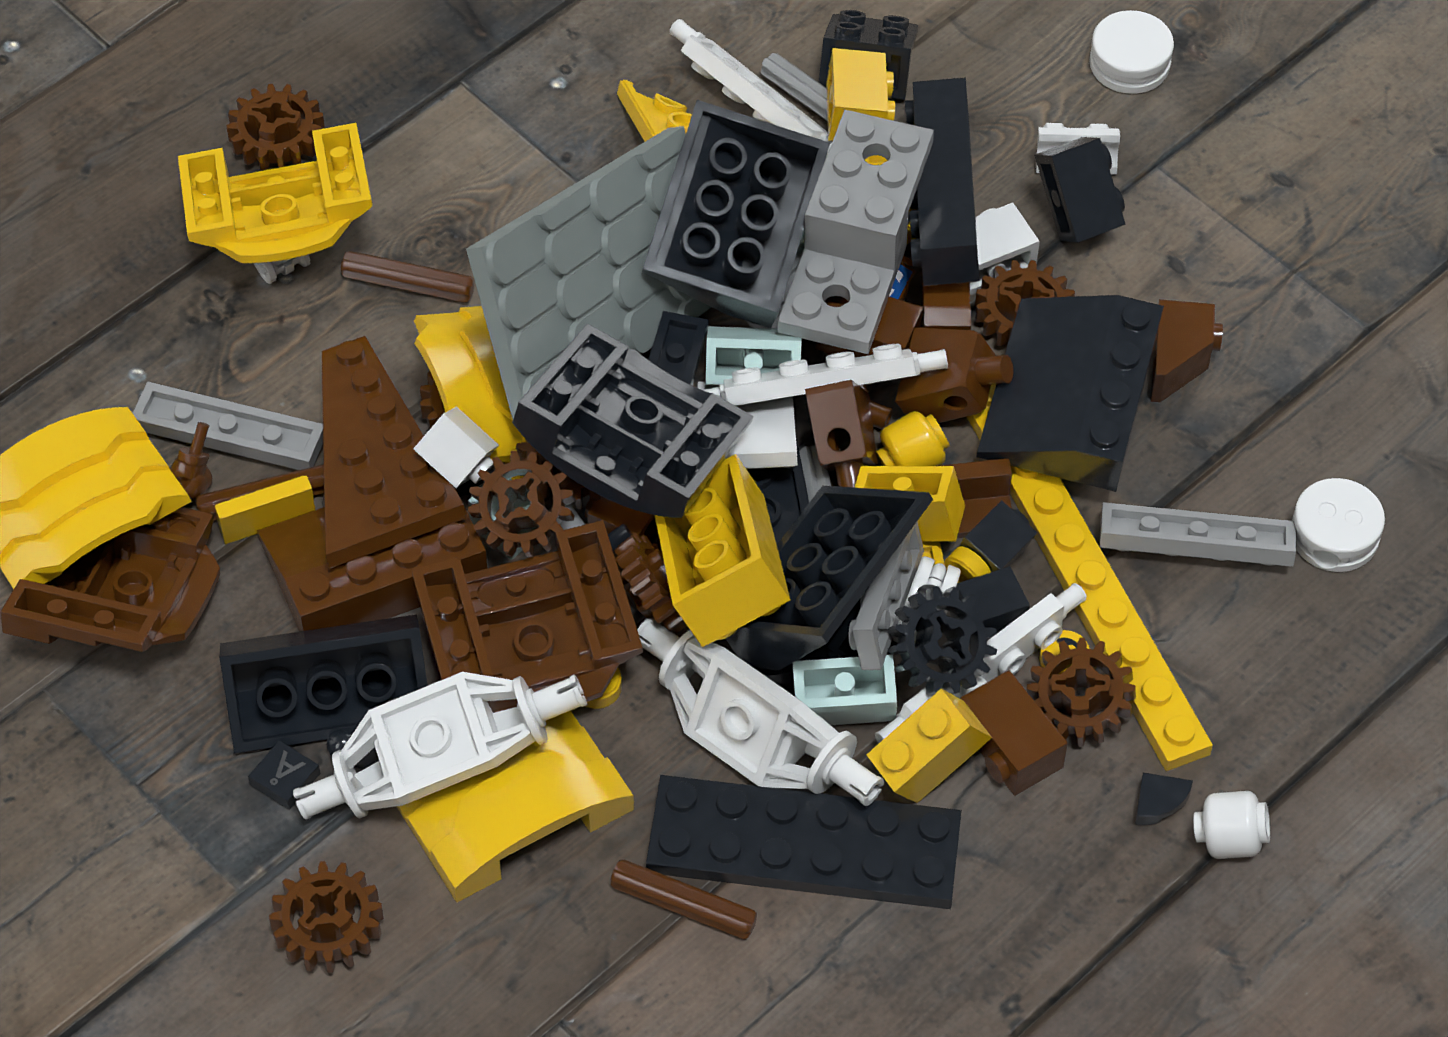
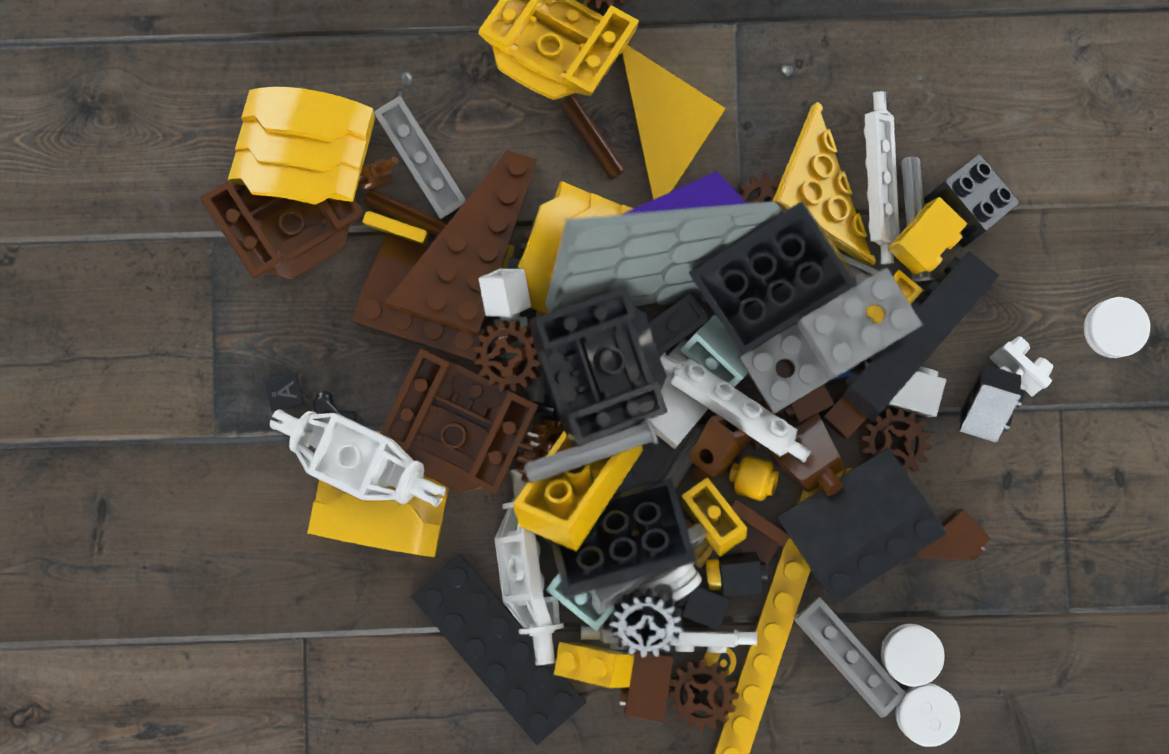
camera: 45 degrees right, 30 degrees up
black slope [219,614,428,753] -> none
reddish brown gear [269,861,384,973] -> none
reddish brown axle [611,859,757,939] -> none
none -> light grey axle [525,418,658,482]
none -> yellow tile [622,45,726,200]
none -> white head [880,624,945,686]

